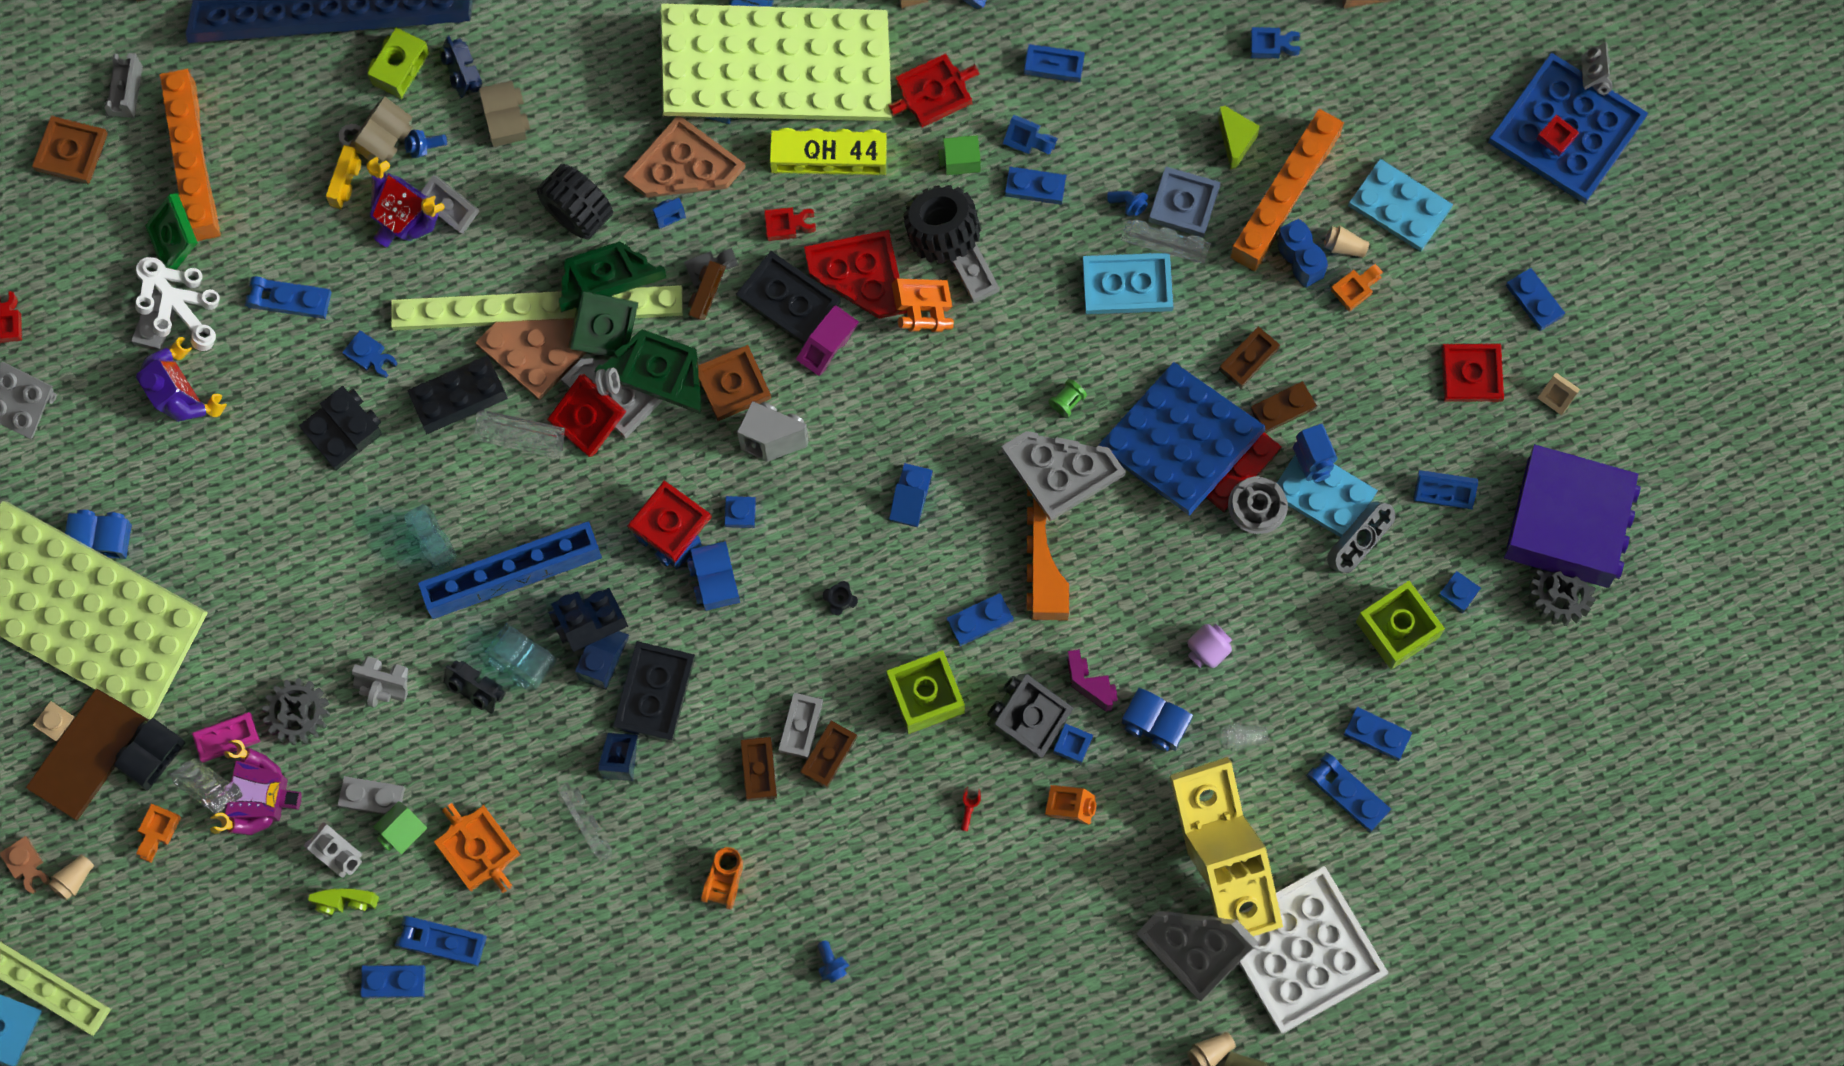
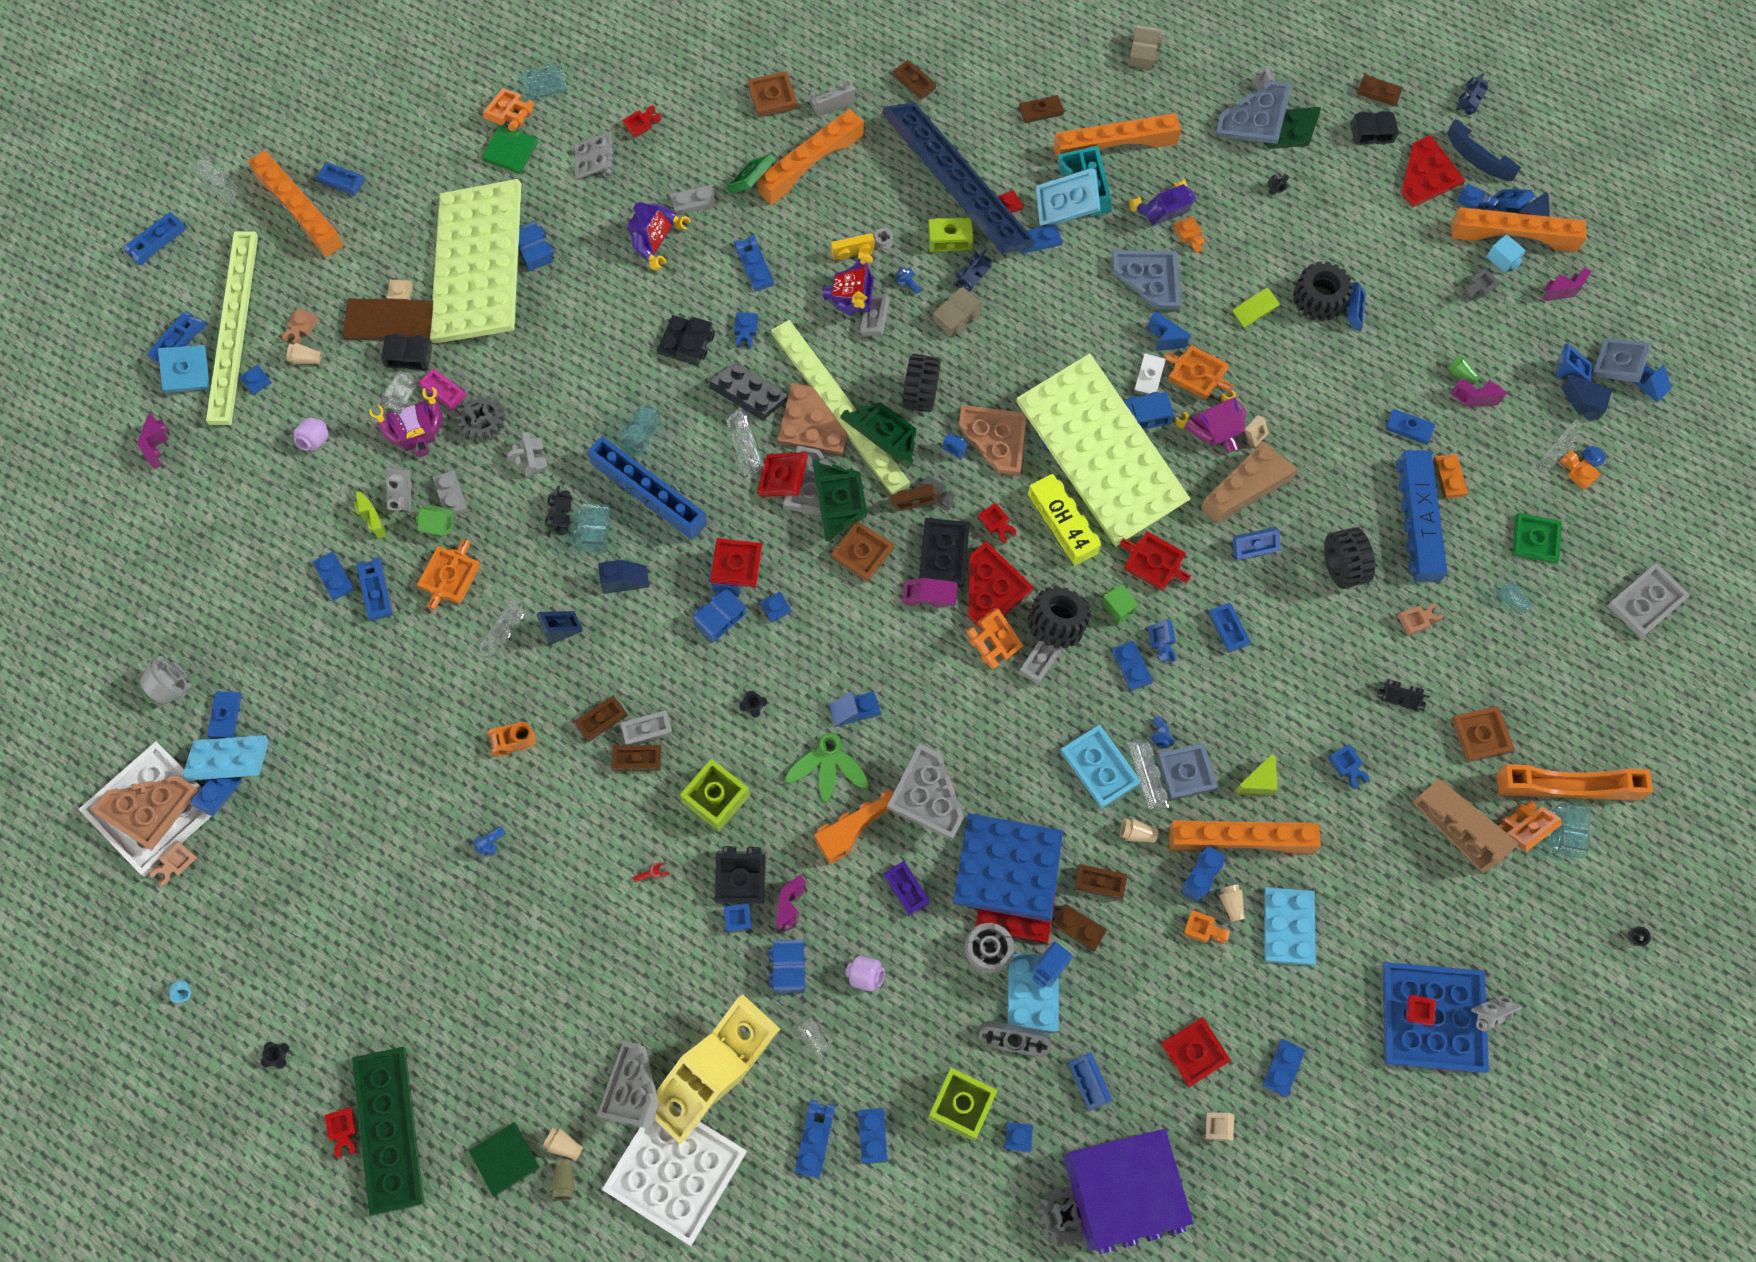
camera: 55 degrees right, 5 degrees down
white plant [135,257,220,351] -> none
orange plate [136,804,181,863] -> none
dark tan brick [349,96,412,164] -> none
black plate [548,588,628,652] -> none
dark green tile [568,290,638,357] -> none
light grey bush [596,368,620,396] -> none
black plate [613,641,696,743] -> none
light grey slope [737,401,809,462] -> none
blue plate [947,593,1014,646] -> none
orange bracket [1045,785,1096,825] -> none
bright green bush [1048,379,1087,418] -> none
none -> blue plate [239,365,272,395]
none -> lavender head [294,418,329,451]
none -> bright green plant [785,733,869,803]
none -> dark purple plate [883,861,930,916]
none -> tan cone [1120,818,1158,843]

